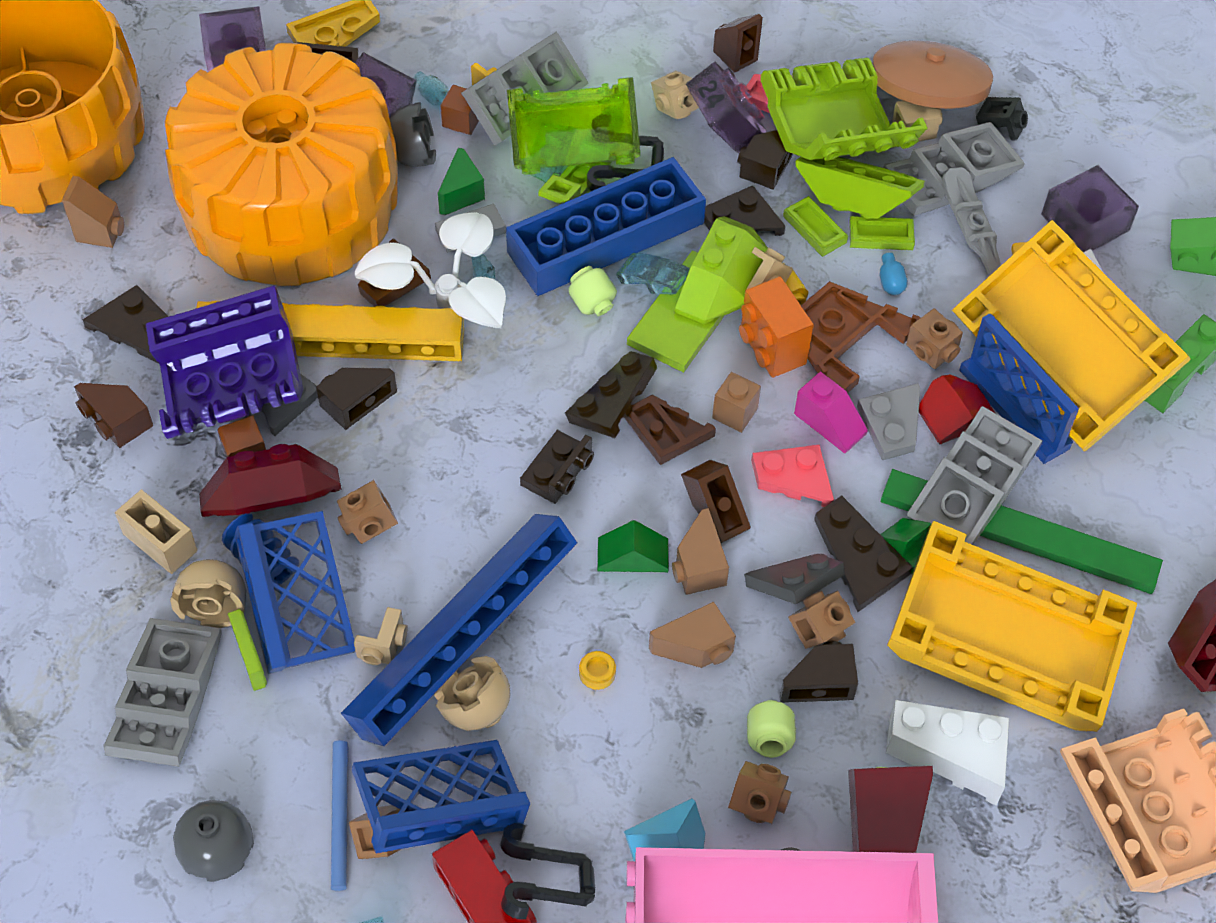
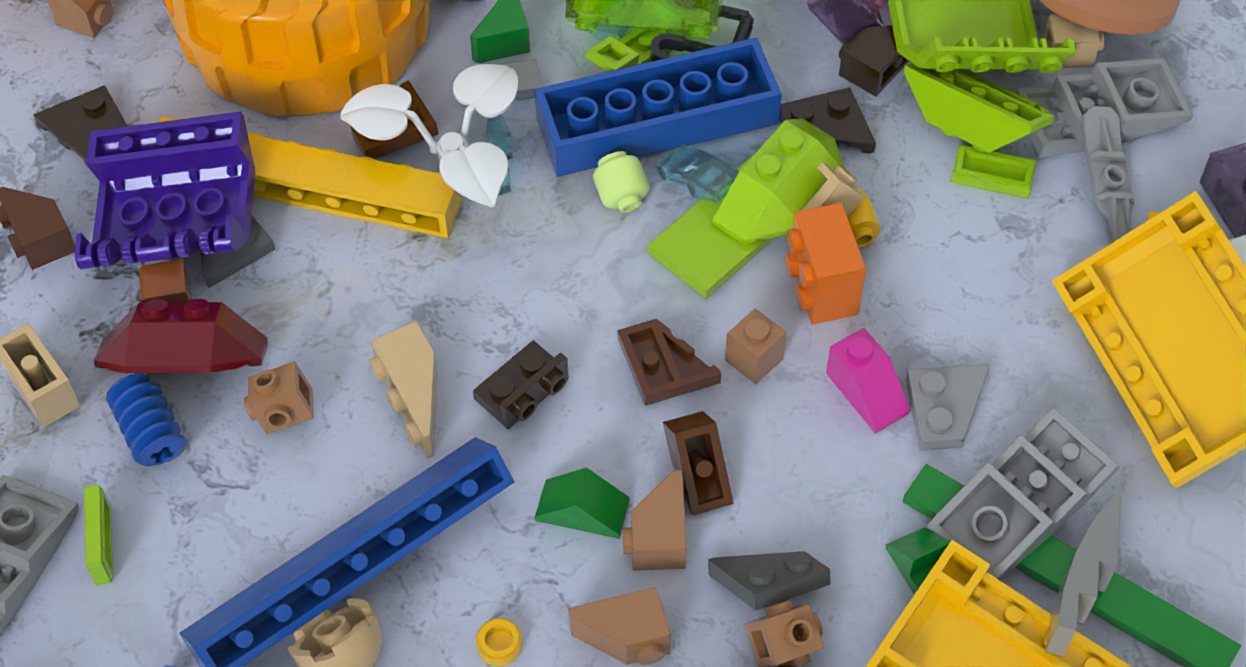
camera: 15 degrees right, 0 degrees up
tan cylinder [170,559,246,628] -> none
blue fence [234,511,356,674] -> none
dark brown slope [316,367,397,430] -> none
tan bracket [354,607,408,665] -> none
dark brown wing [565,351,657,438] -> none
coral wing [751,445,834,507] -> none
lime tile [783,196,848,257] -> none
dark orange wing [801,281,921,393] -> none
dark brown wing [814,495,913,612] -> none
dark azure cylinder [879,253,908,295] -> none
medium nougat brick [906,308,963,369] -> none
red slope [918,374,995,445] -> none
blue fence [959,313,1079,464] -> none
pearl dark grey bracket [976,97,1028,140] -> none
none -> tan slope [368,321,438,458]
none -> light grey slope [1045,495,1121,656]

